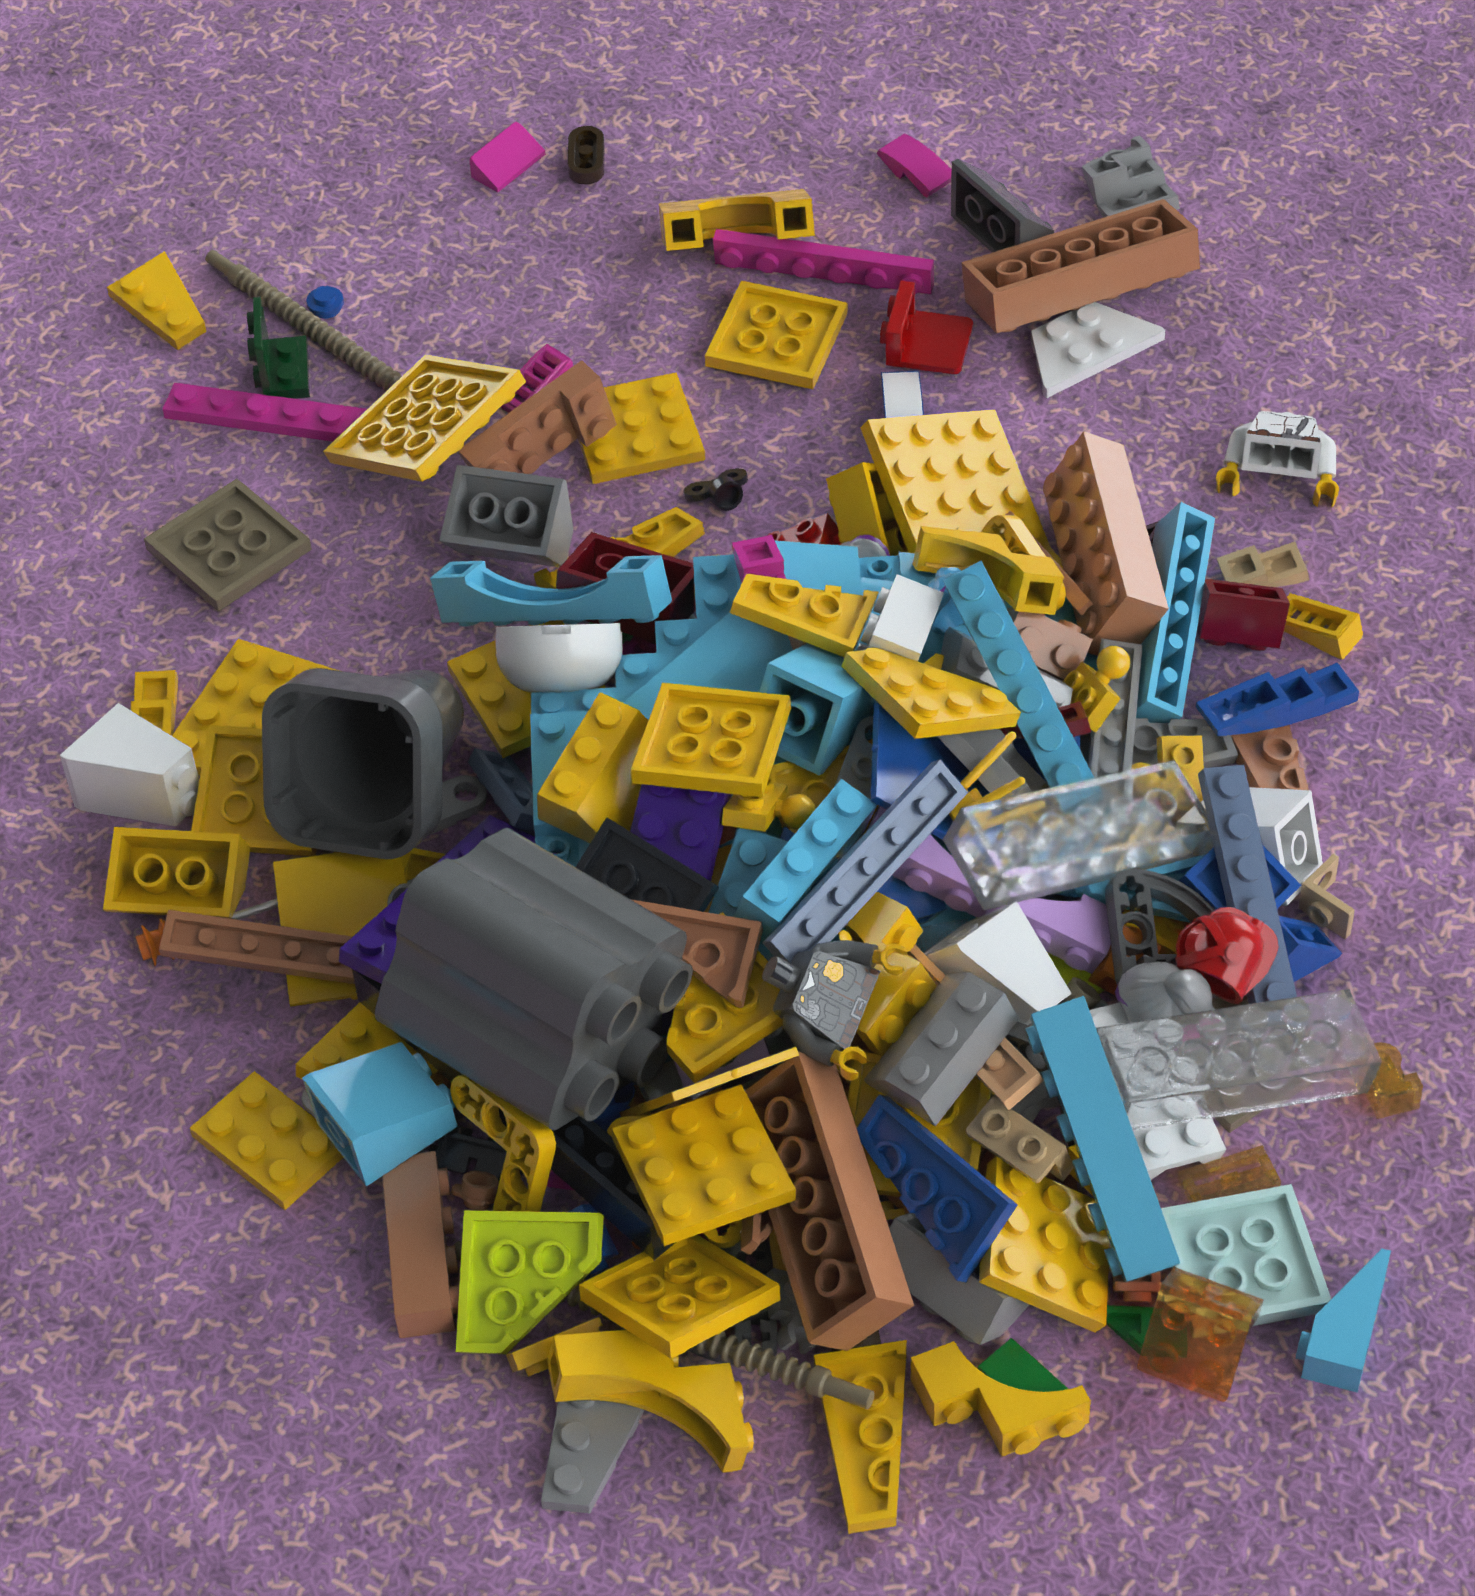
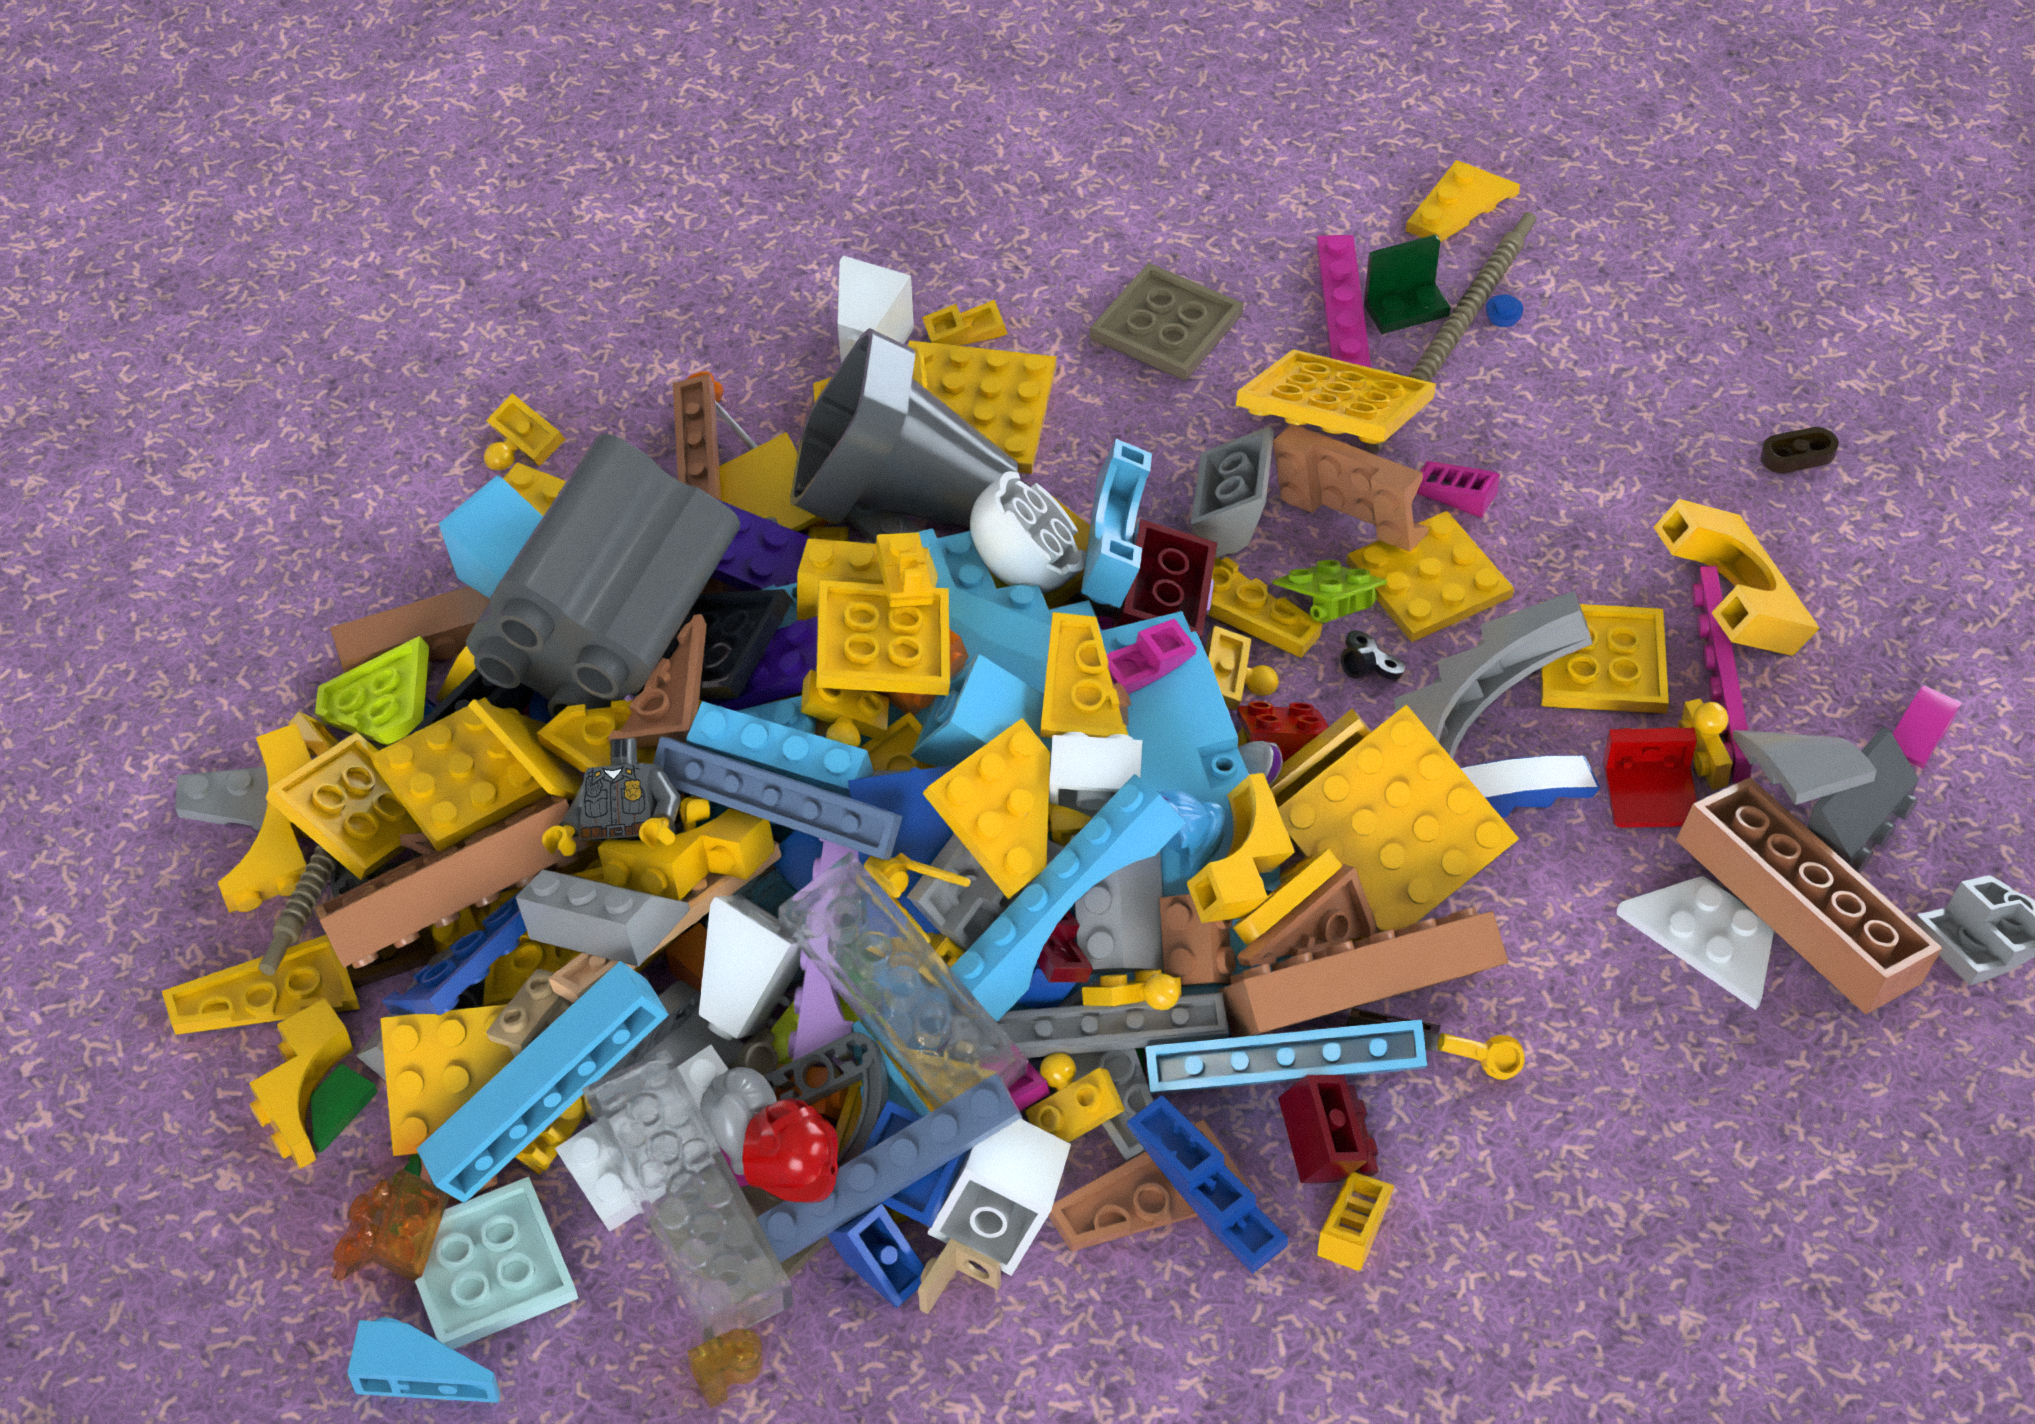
camera: 75 degrees right, 0 degrees up
yellow slope [103,827,250,919] -> none
dark pink slope [469,121,546,192] -> none
clear yellow tile [1177,1145,1281,1203] -> none
white torso [1216,411,1339,507] -> none
tan slope [1216,541,1310,587] -> none
none -> yellow plate [484,393,566,470]
none -> yellow plate [875,532,933,607]
none -> lime hinge [1272,559,1387,623]
none -> light grey arch [1390,591,1593,759]
none -> yellow plate [1437,1033,1525,1080]
none -> yellow plate [1677,698,1732,790]
none -> light grey slope [1733,730,1877,805]

